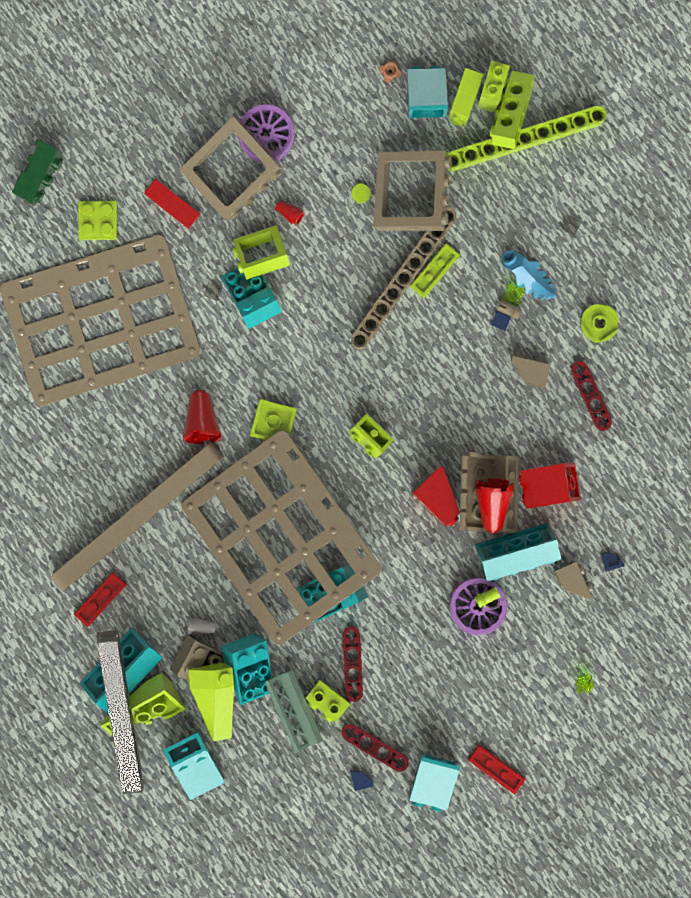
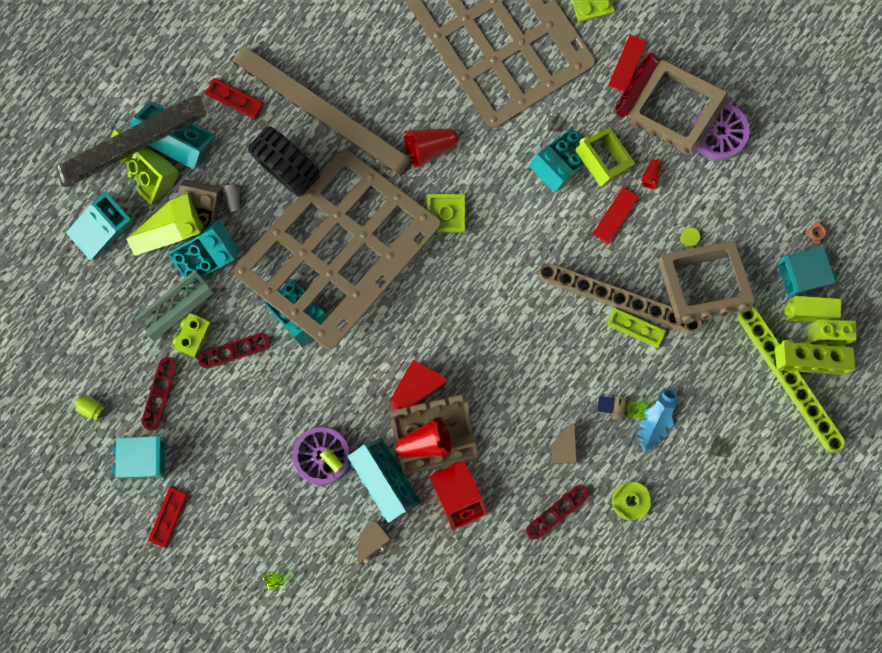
camera: 75 degrees right, 5 degrees down
lime brick [348,413,394,459] -> none
dark blue tile [350,771,374,791] -> none
dark blue tile [601,552,625,572] -> none
none -> lime brick [74,394,105,421]
none -> black tyre [248,126,321,197]
none -> red tile [592,187,639,244]
none -> dark red beam [614,53,660,118]

